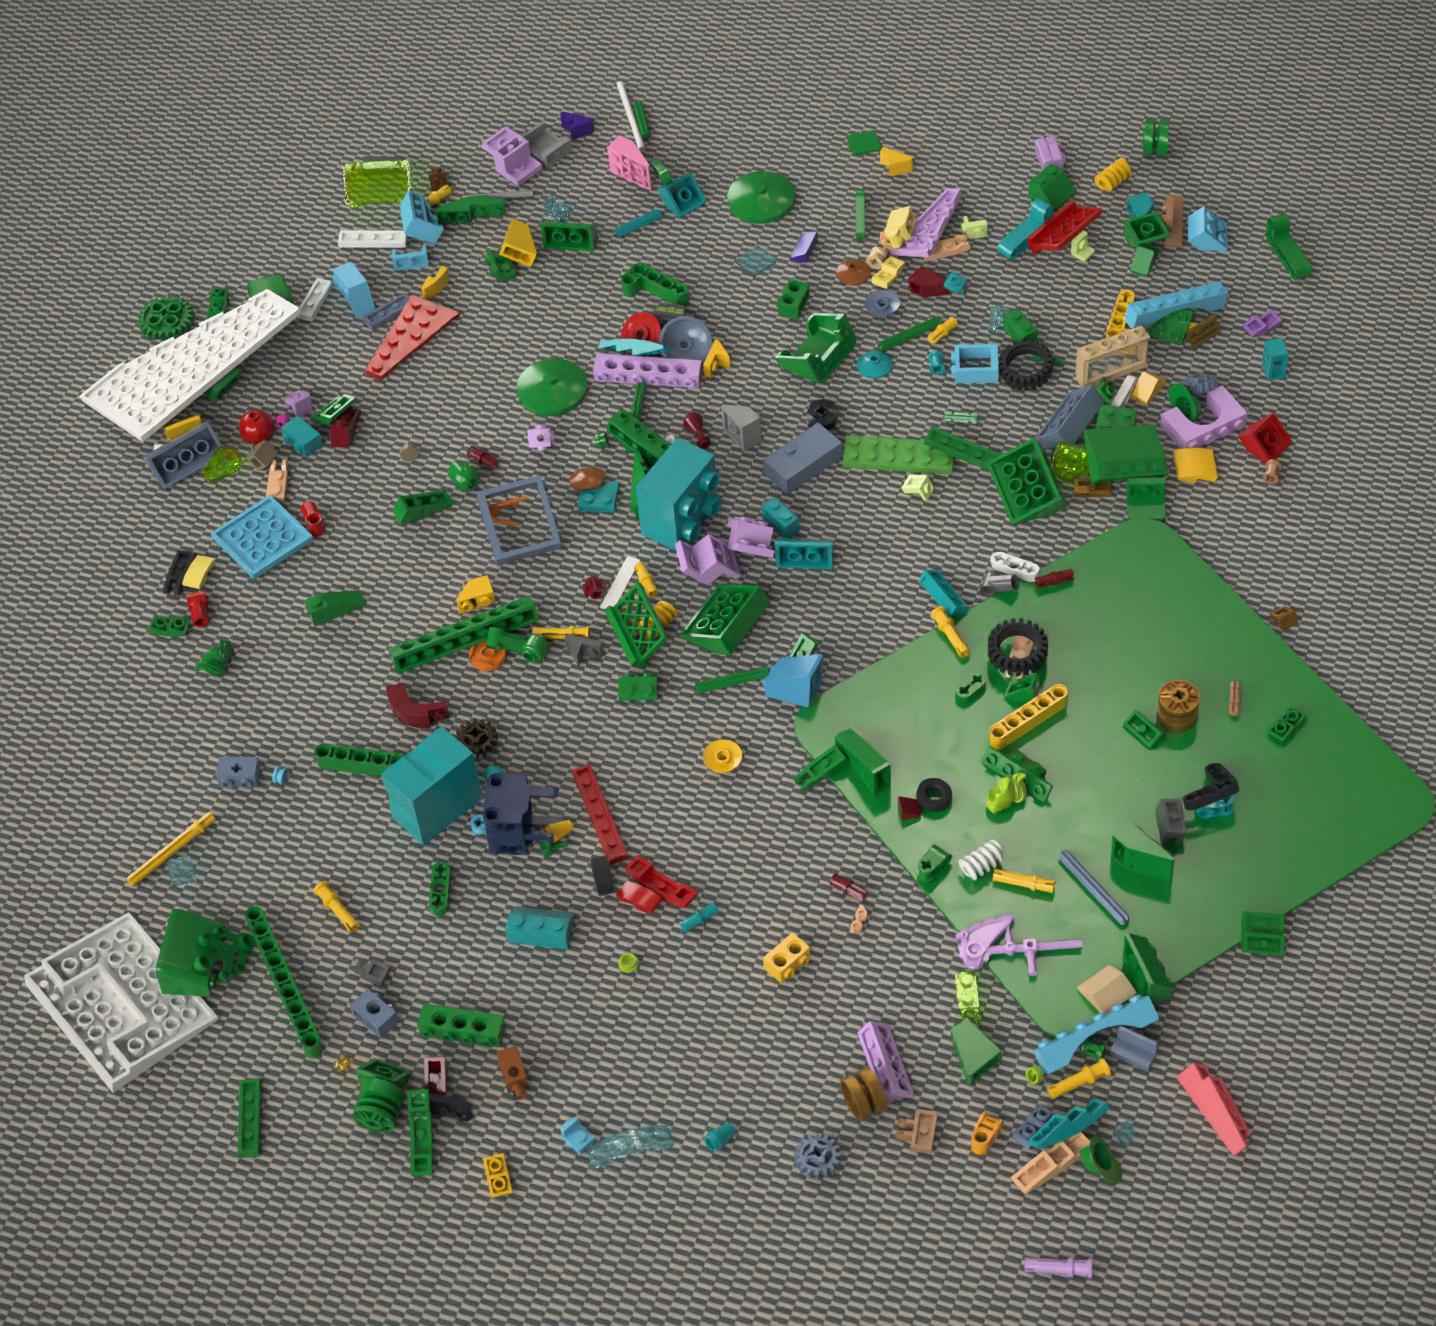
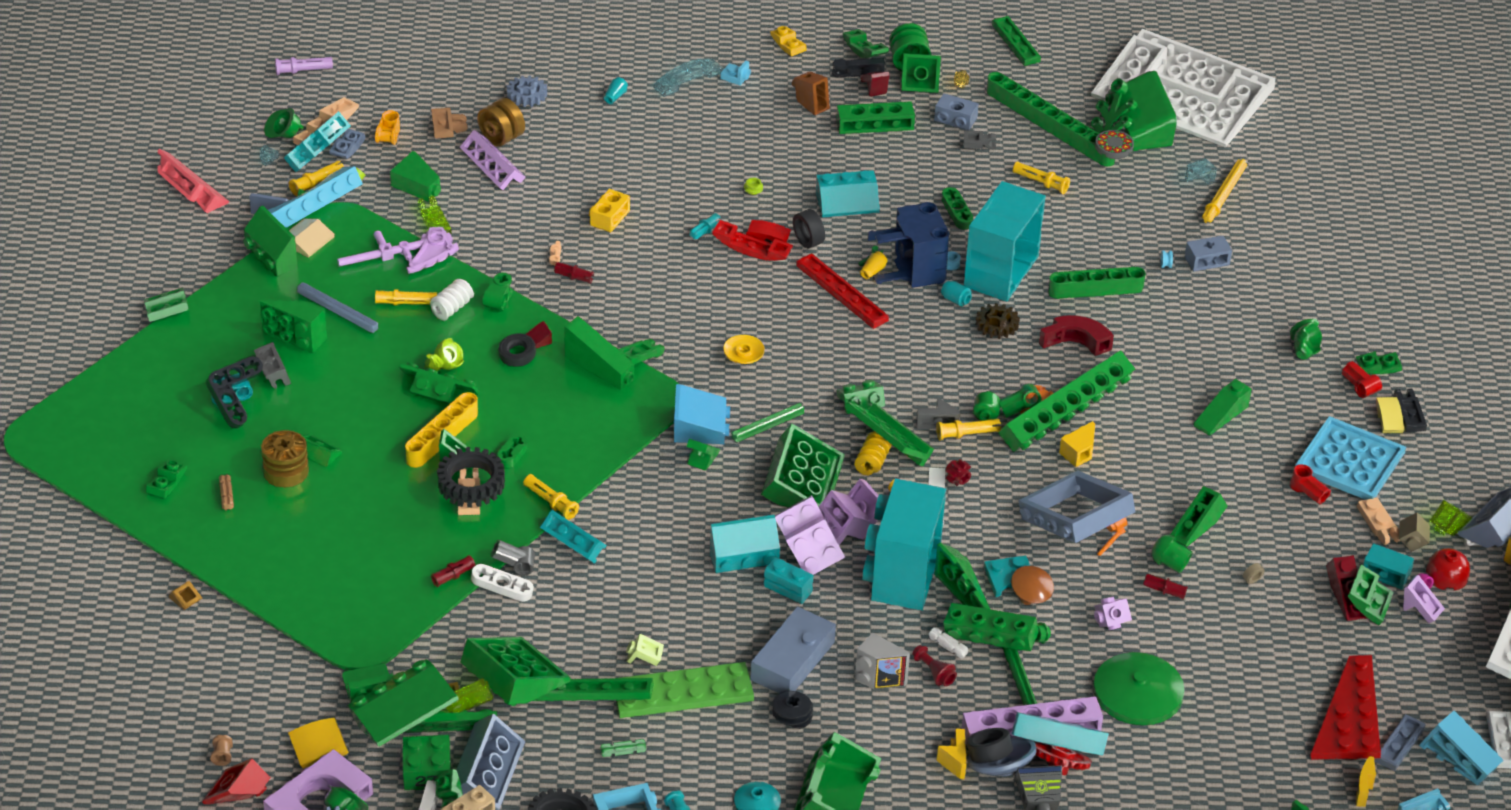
camera: 155 degrees right, 10 degrees down
none -> black tyre [967,728,1013,763]
none -> tile [1095,130,1134,159]

